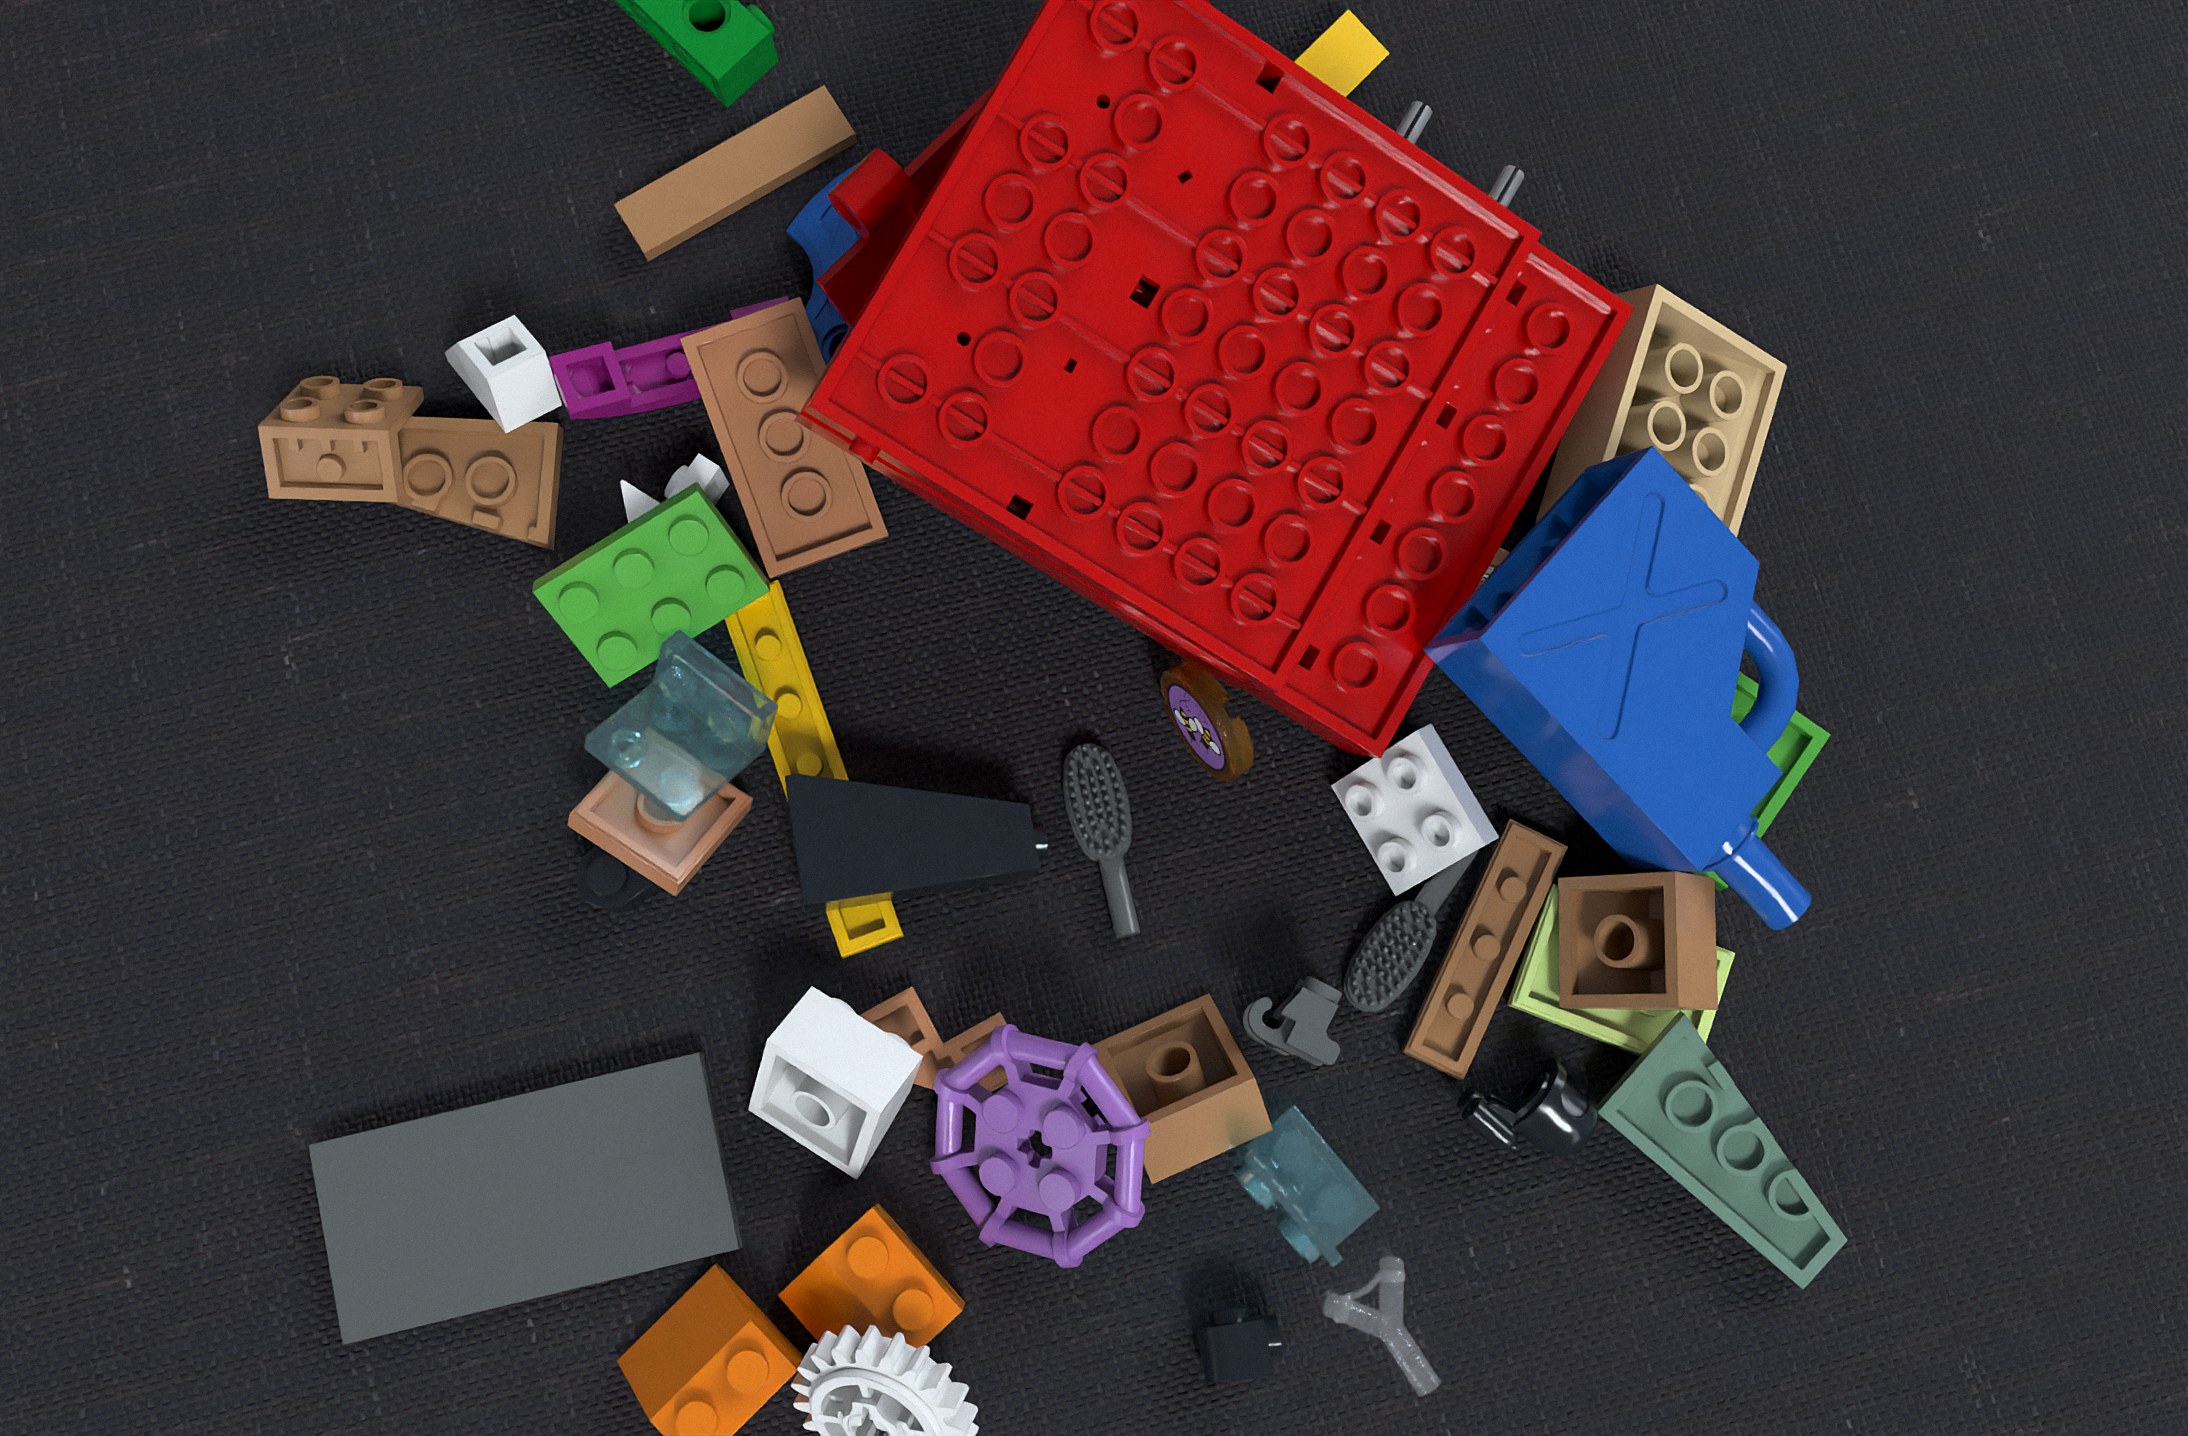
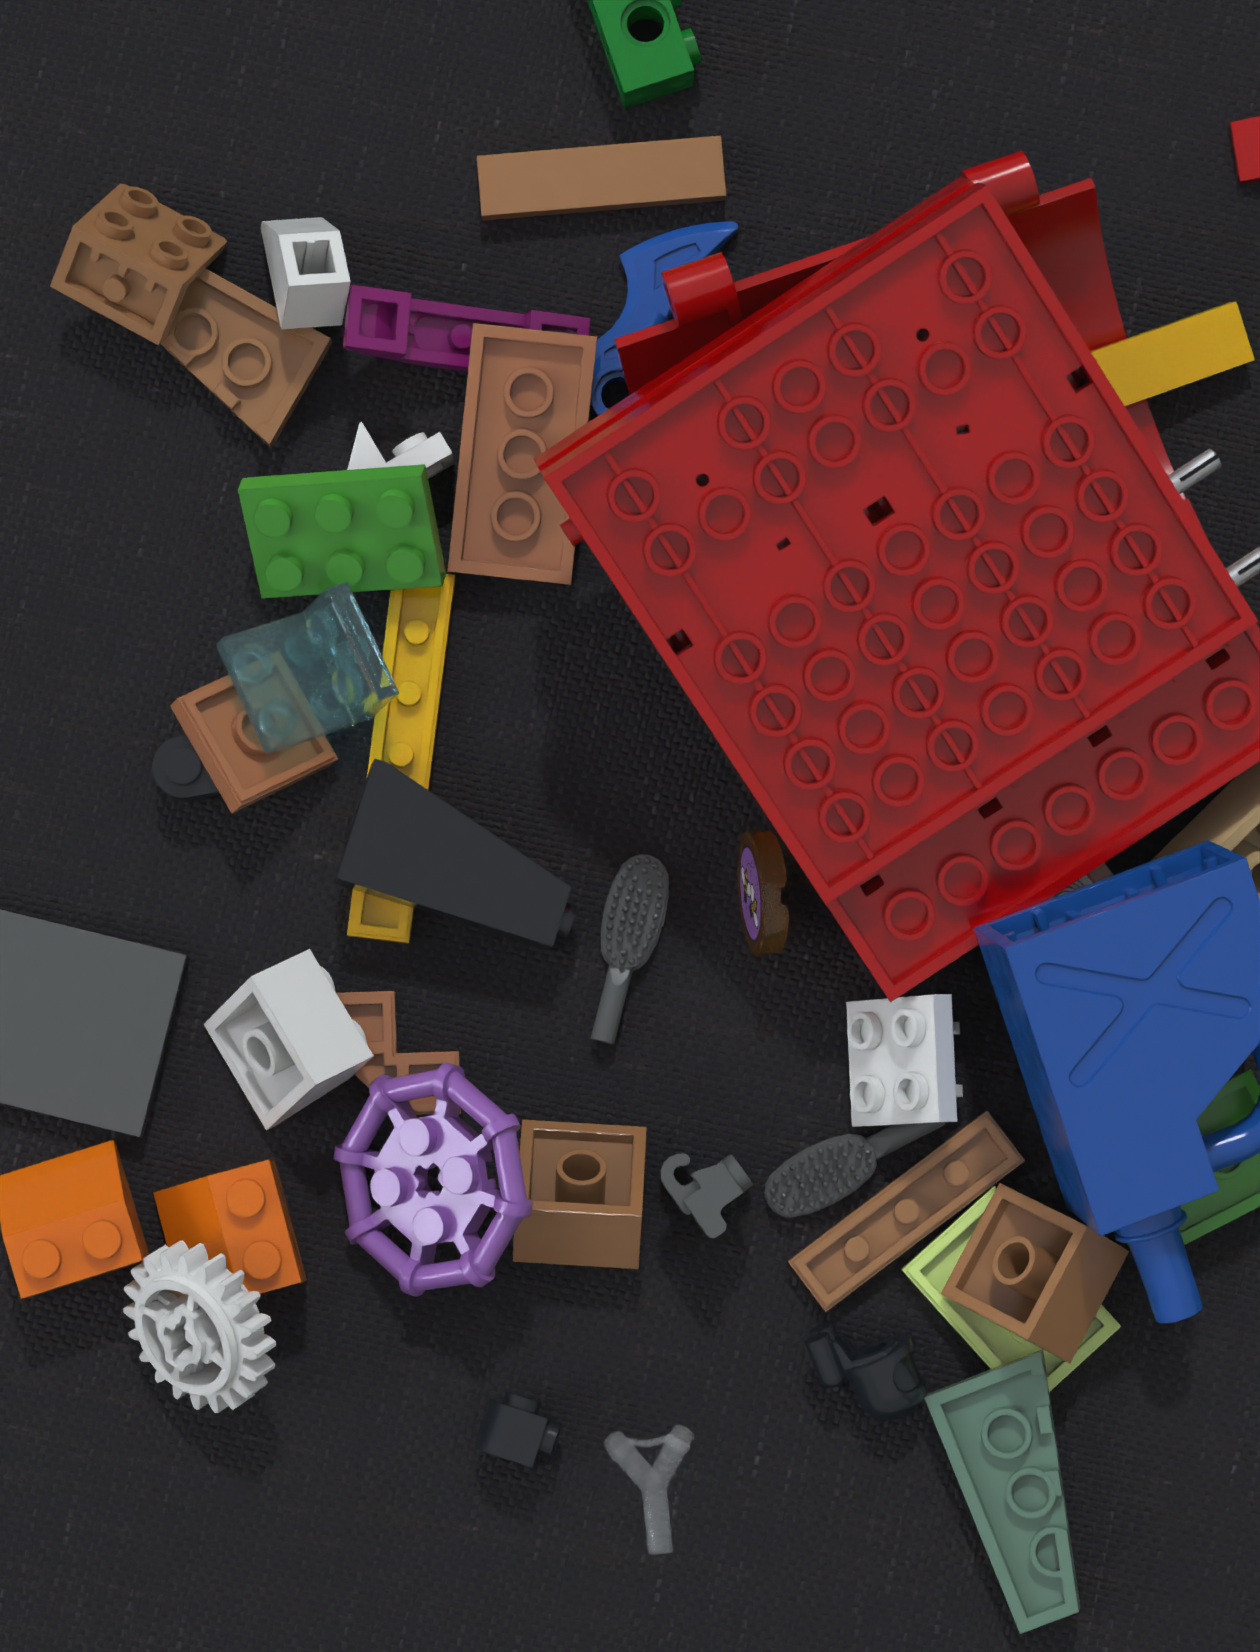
camera: 30 degrees right, 5 degrees up
clear light blue bracket [1233,1104,1380,1268] -> none

